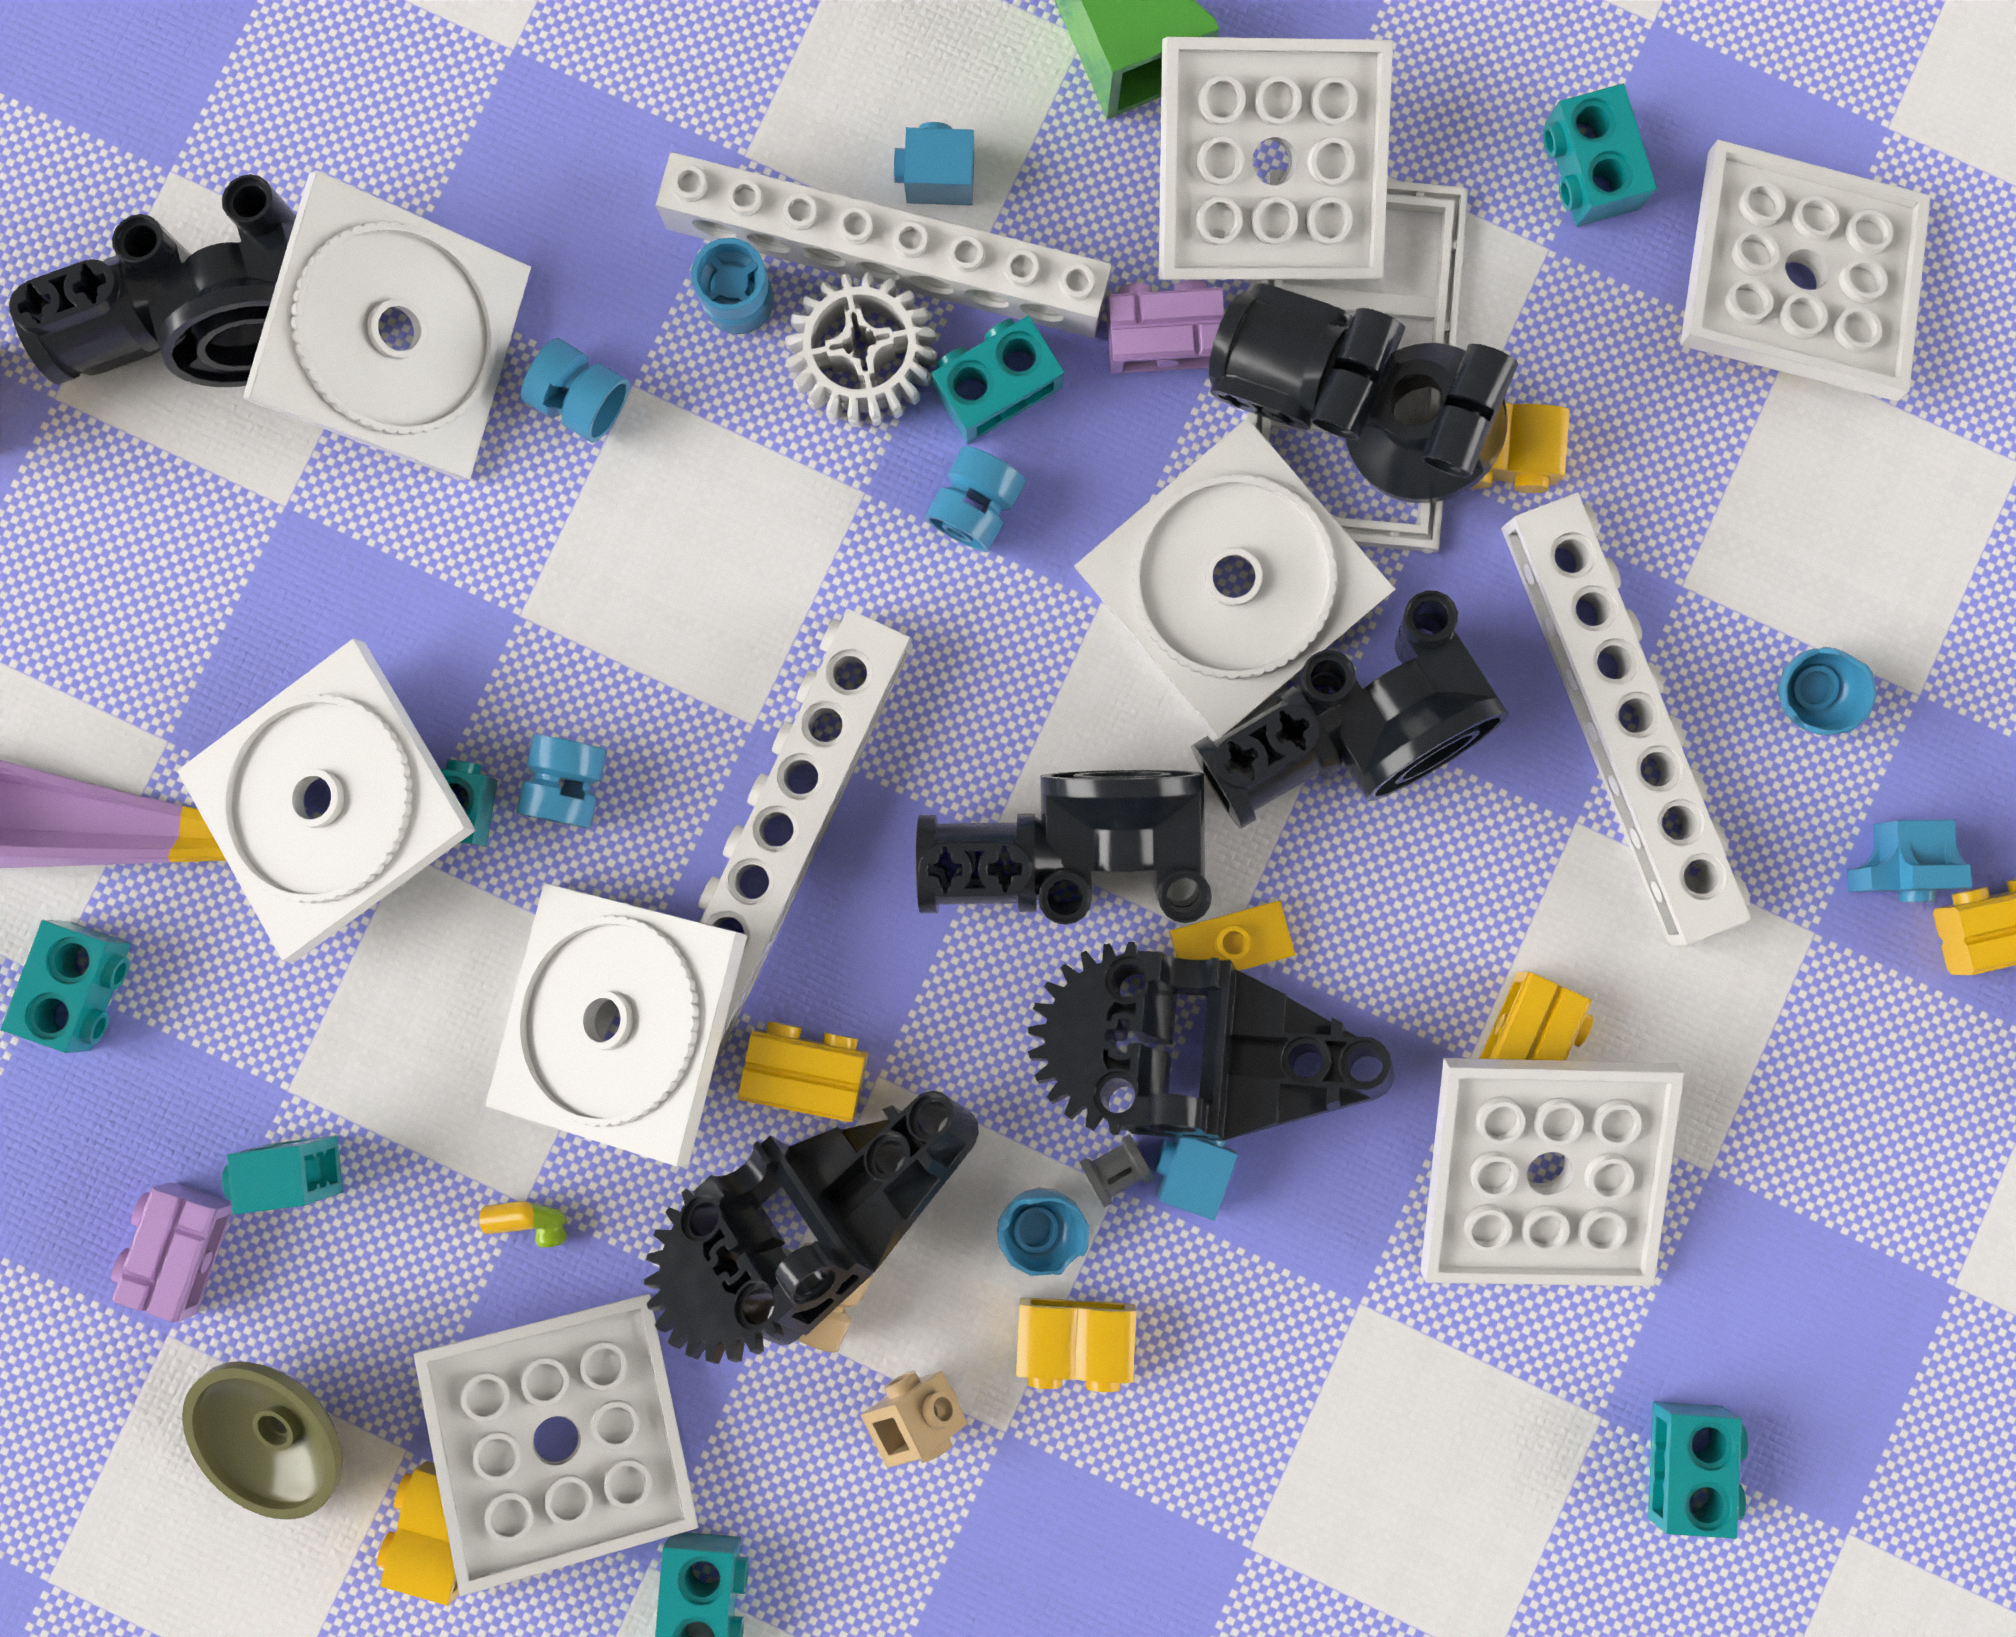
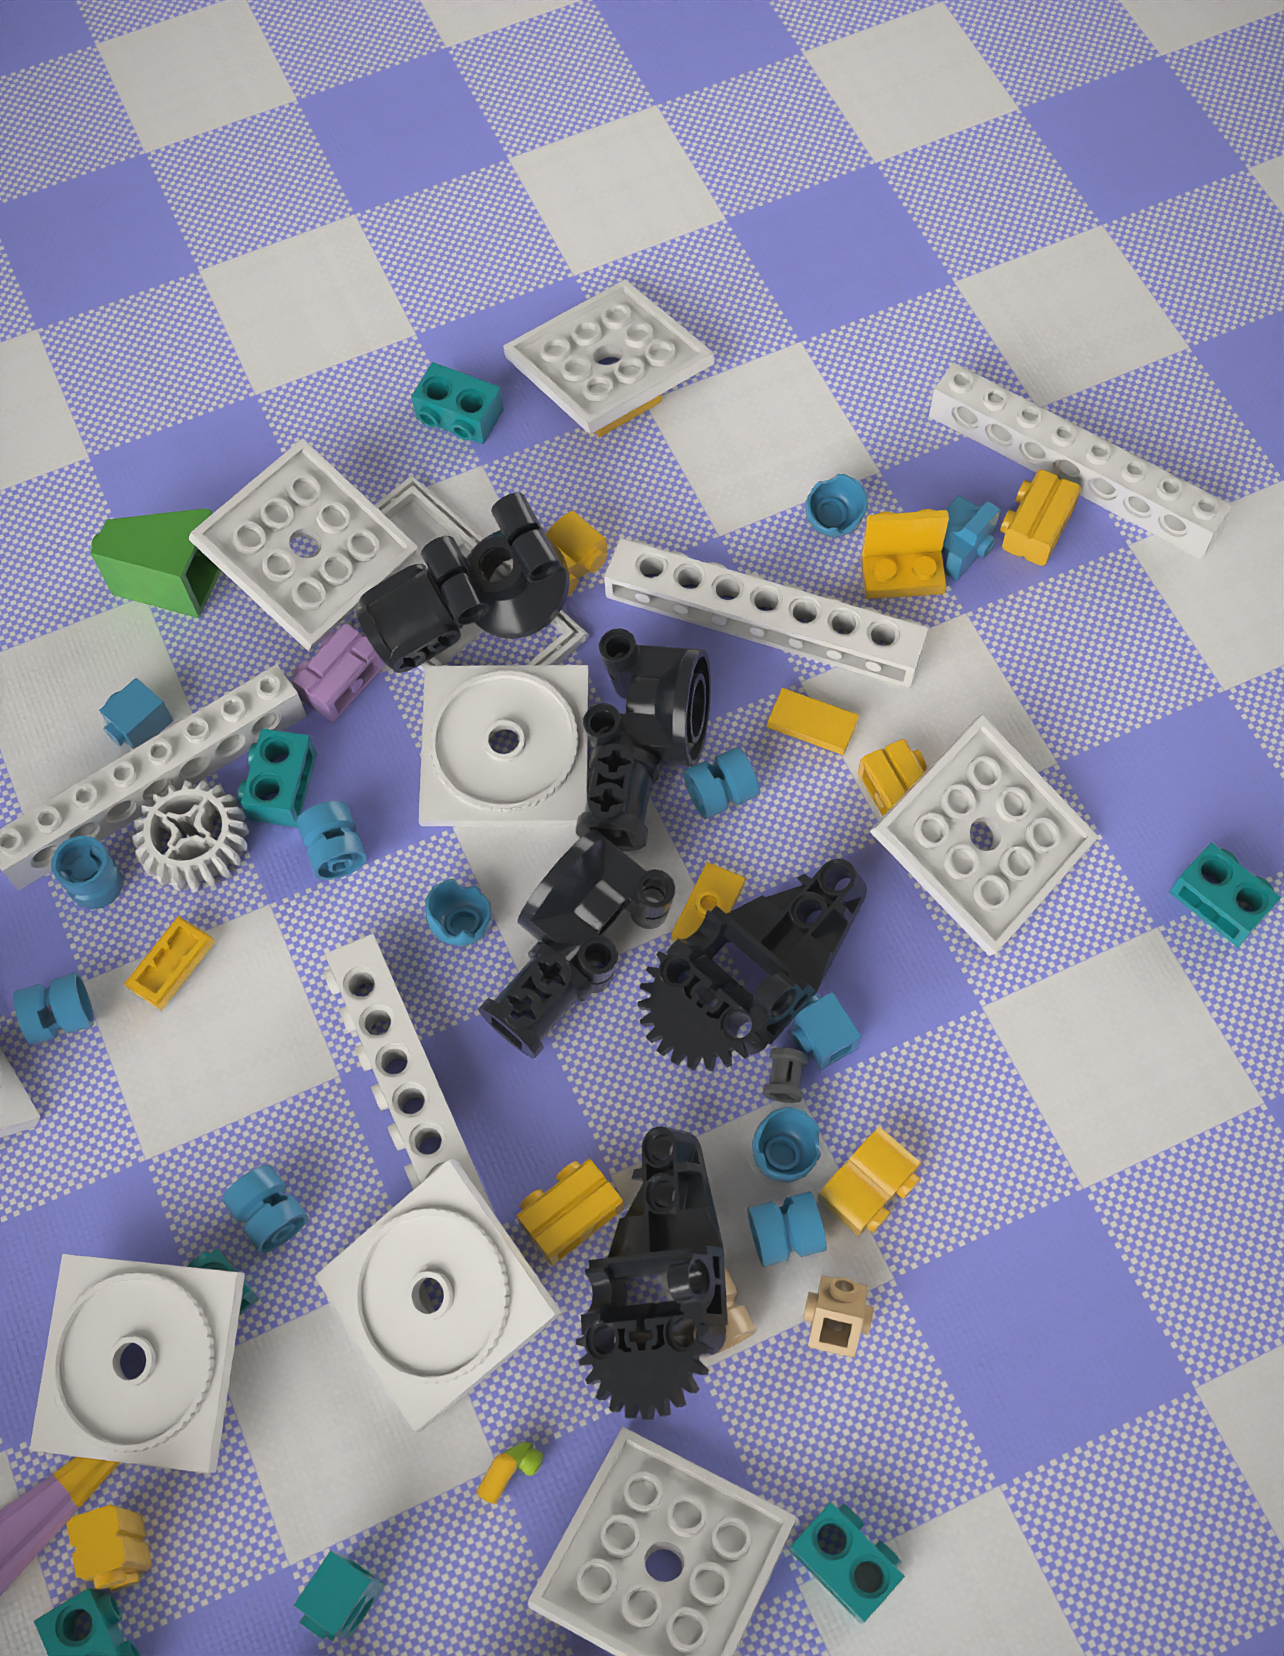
camera: 45 degrees left, 20 degrees down
none -> yellow brick [66,1504,152,1591]
none -> yellow plate [124,916,215,1011]
none -> dark azure hair [425,879,492,946]
none -> dark azure wheel [683,747,760,819]
none -> dark azure wheel [747,1191,827,1267]
none -> yellow tile [767,688,859,755]
none -> yellow bracket [860,509,949,599]

